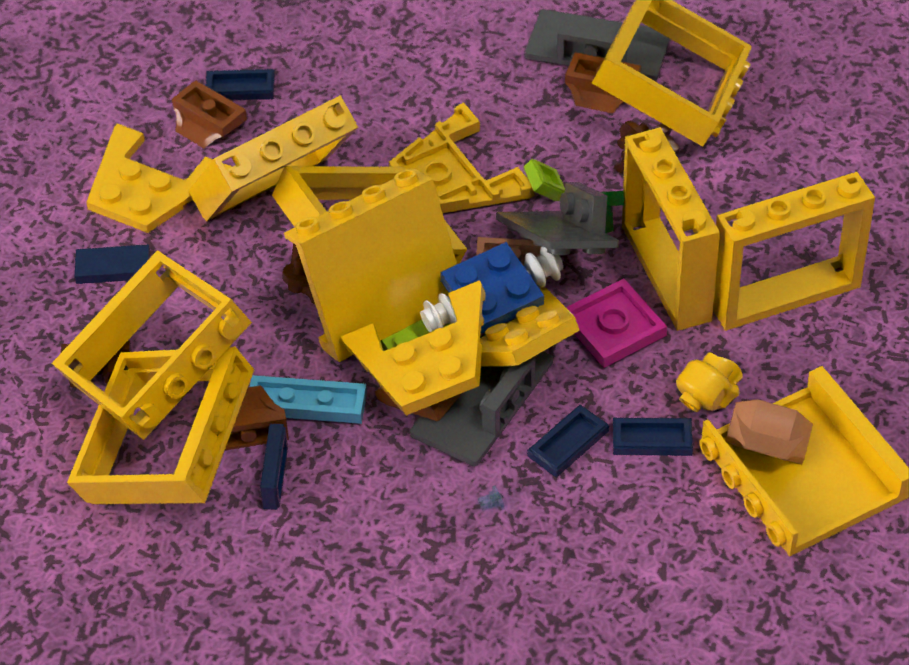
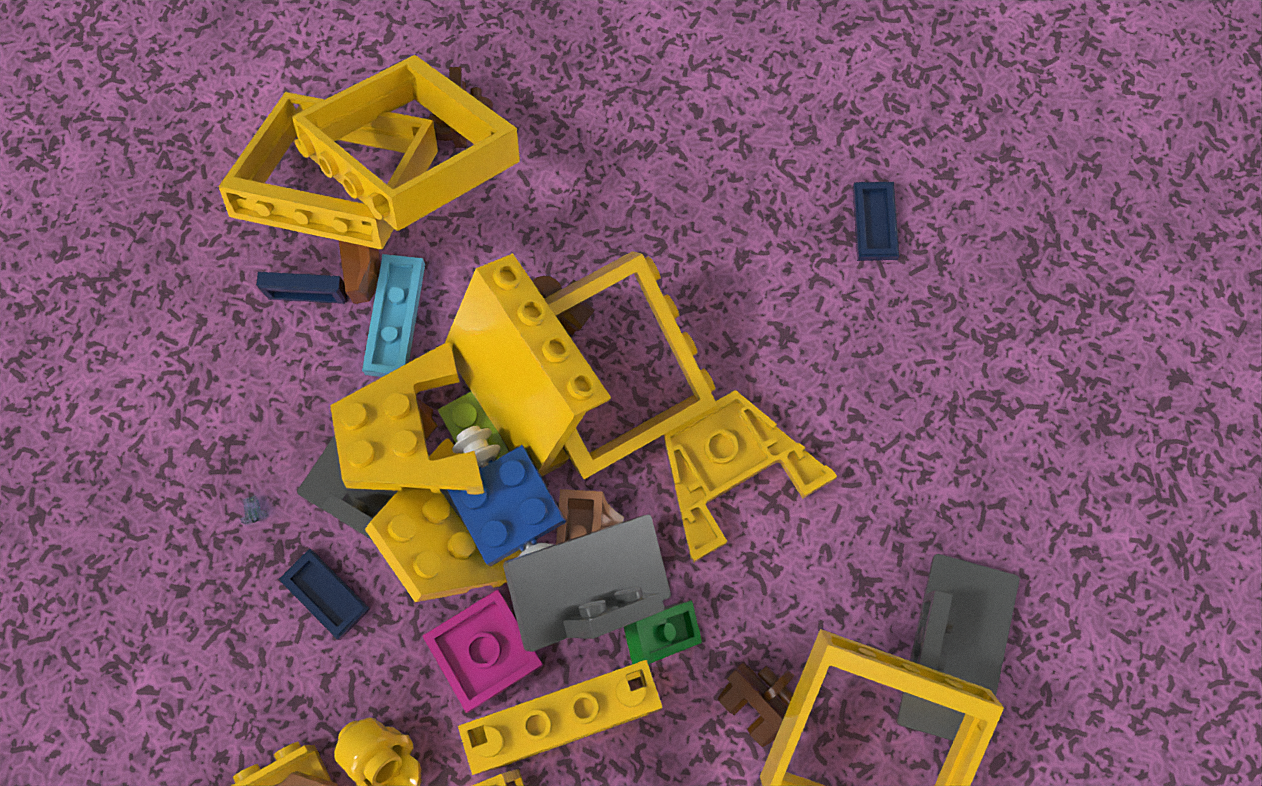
camera: 90 degrees right, 25 degrees up
dark blue tile [74,244,150,284] -> none
yellow wing [86,123,232,233] -> none
dark orange slope [172,80,247,148] -> none
yellow window [188,95,358,221] -> none
lime tile [524,159,565,201] -> none
dark orange slope [565,52,641,113] -> none
dark blue tile [613,418,693,456] -> none

